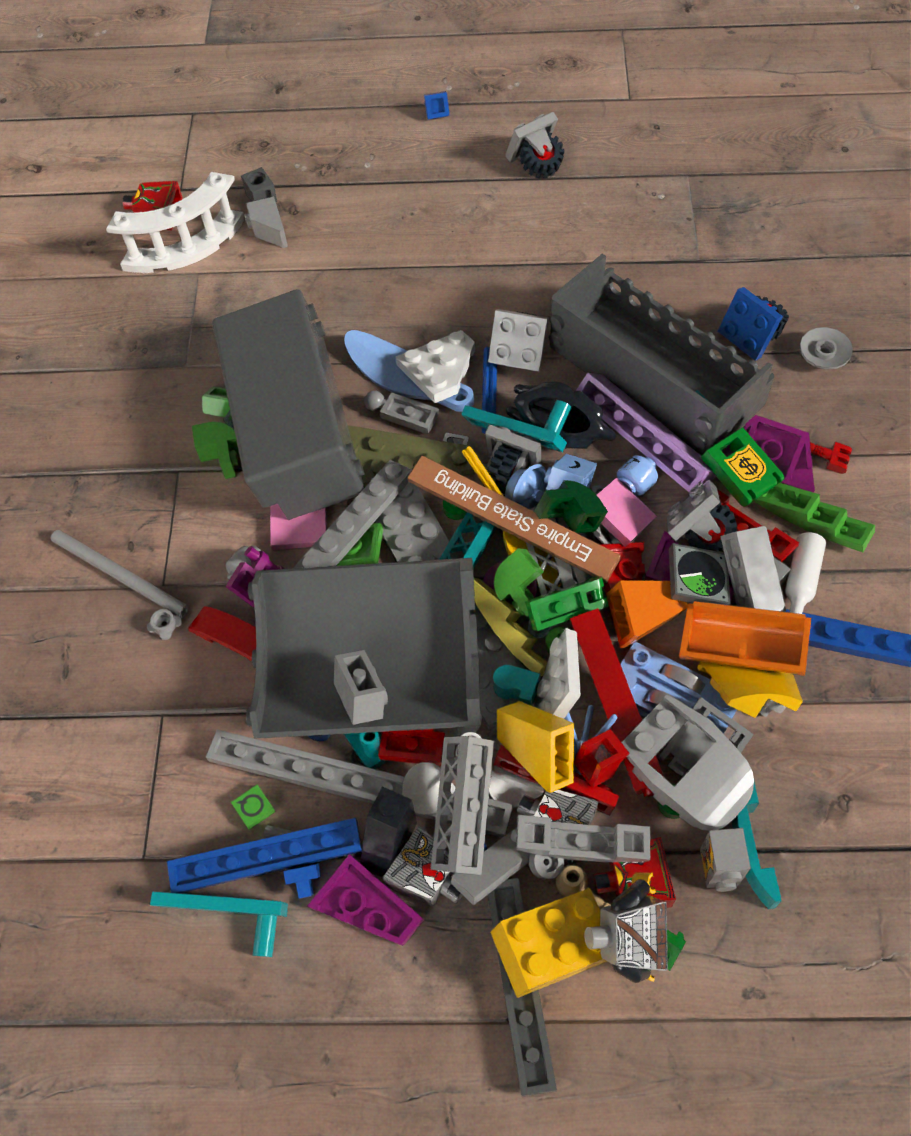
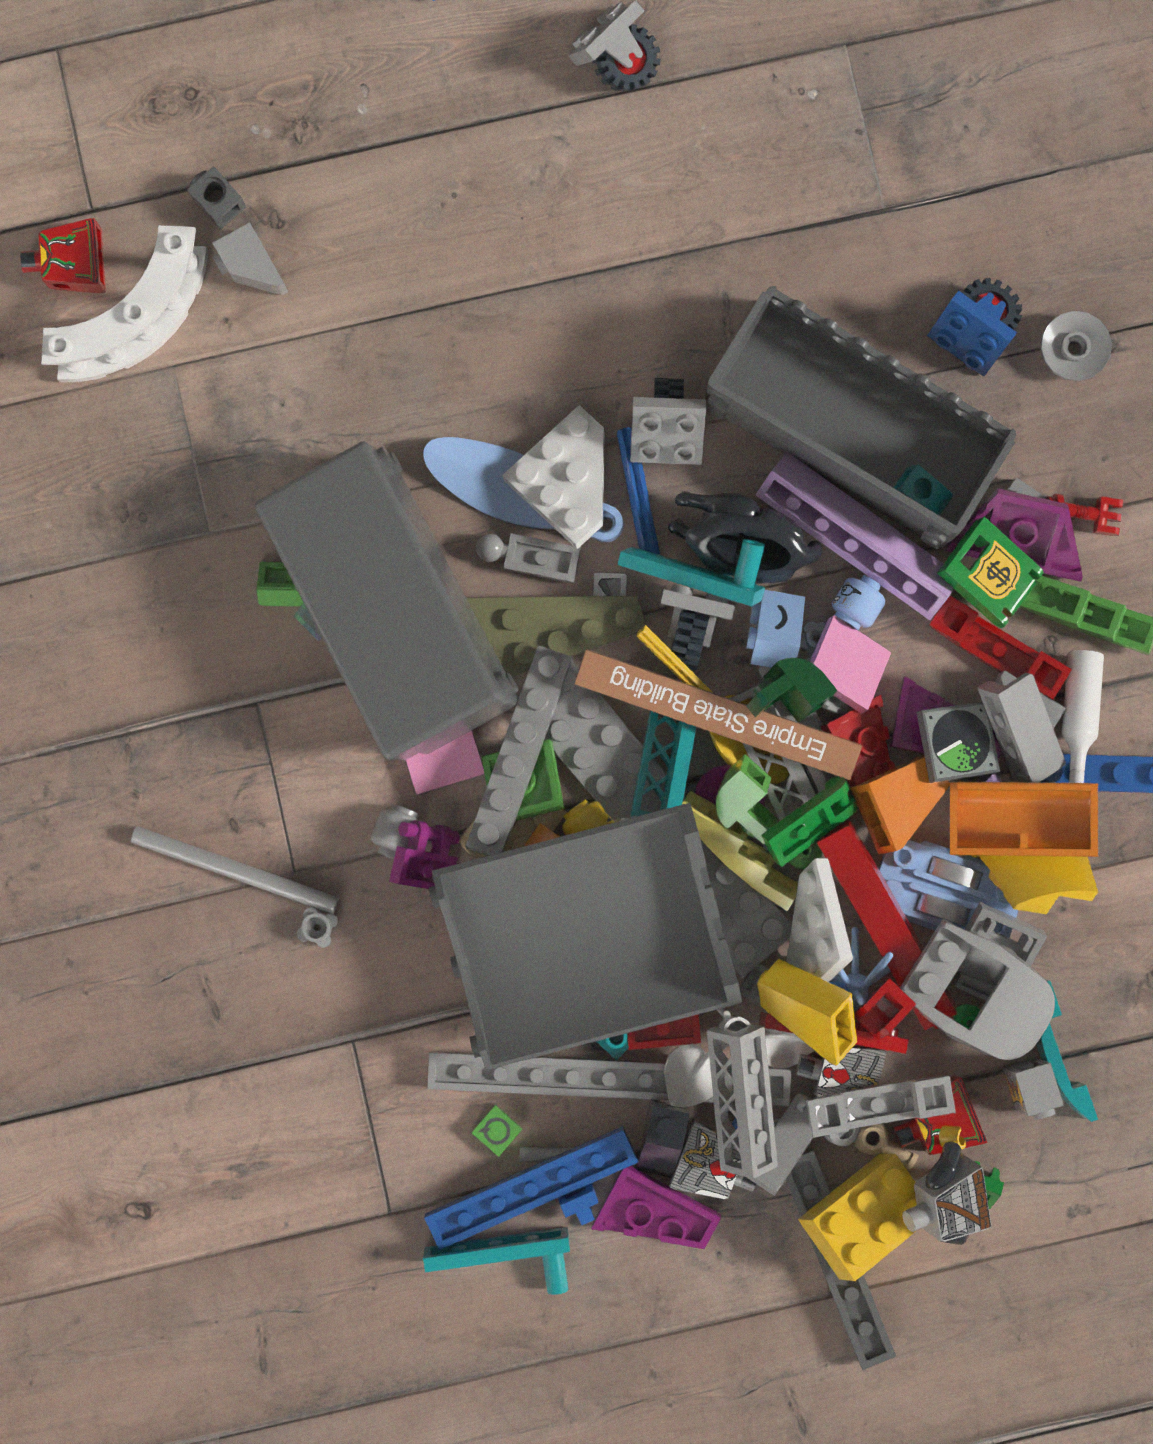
camera: 15 degrees left, 25 degrees up
red slope [188,606,256,661] -> none
bright green brick [192,422,239,479] -> none
light grey brick [334,650,388,725] -> none
teal leg [493,665,540,706] -> none
light blue piece [505,464,547,509] -> none
light grey plate [667,479,737,552] -> none

